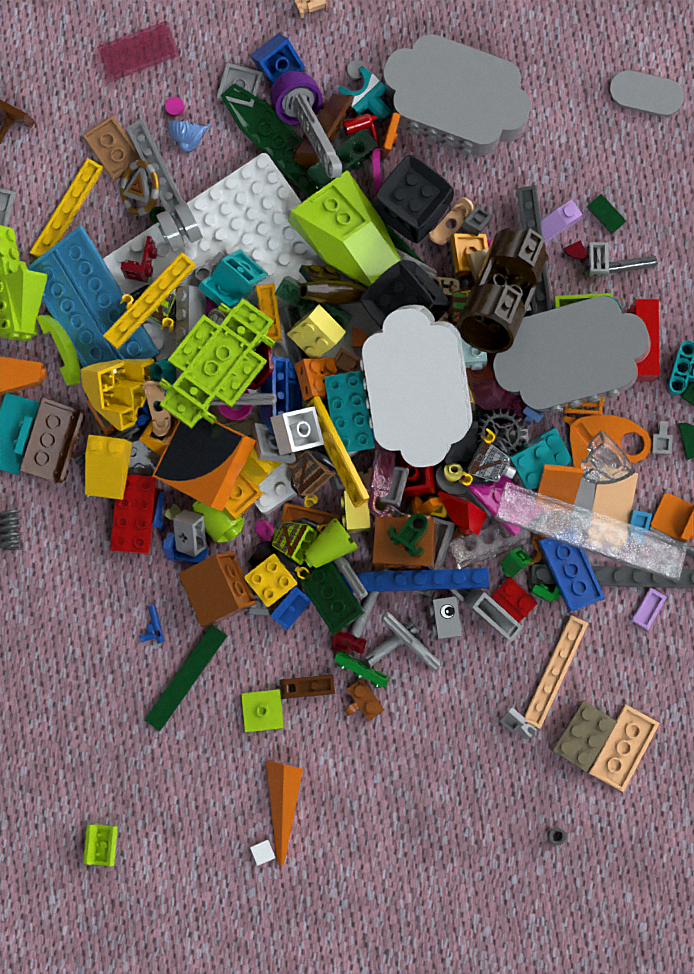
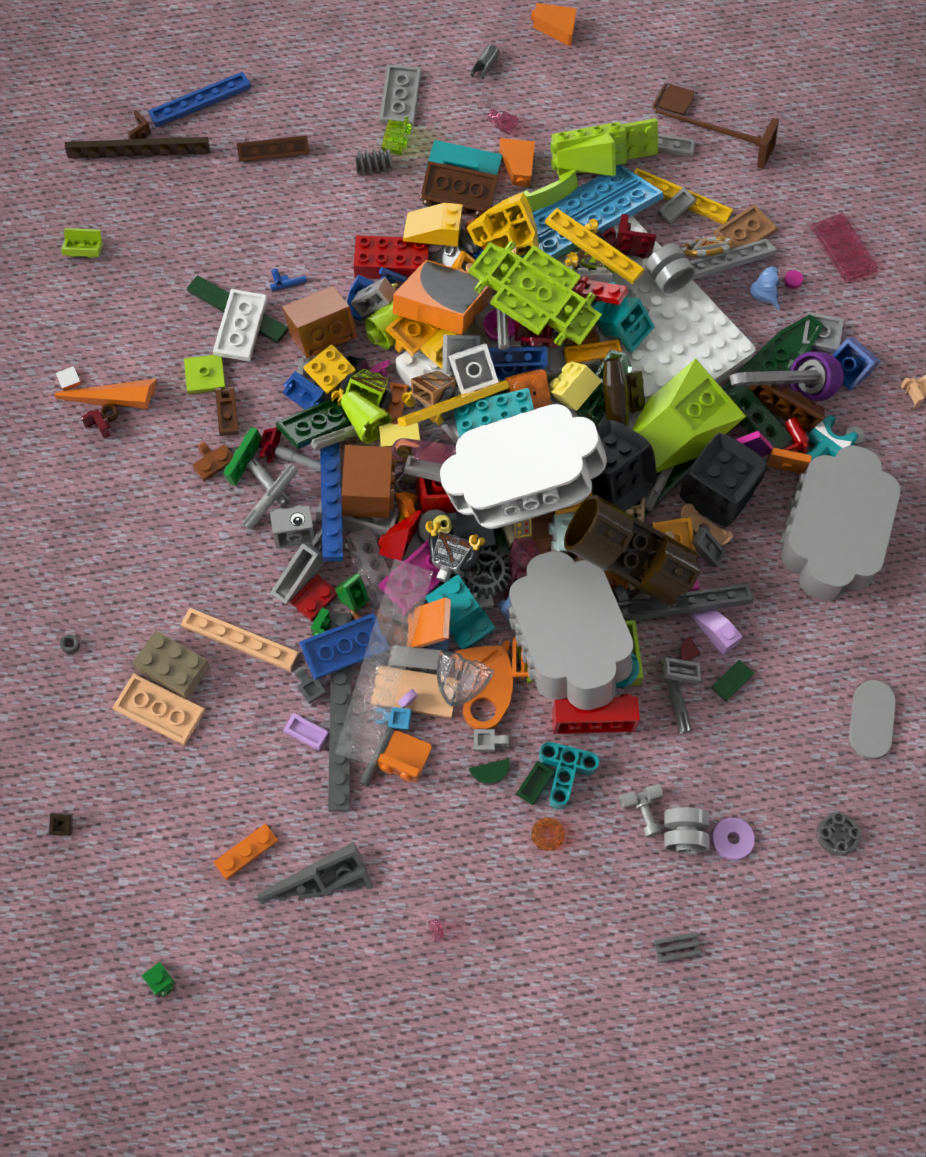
camera: 80 degrees right, 15 degrees down
dark green pin [387,513,429,557] -> none
light grey plate [500,707,536,740] -> none
none -> dark red bracket [81,409,111,439]
none -> reddish brown axle [100,403,119,422]
none -> white tile [213,289,268,362]
none -> dark grey plate [295,667,326,704]
none -> lavender tile [398,689,418,708]
none -> red plate [573,276,628,305]
none -> dark red tile [602,227,616,247]
none -> light grey tile [658,187,696,225]

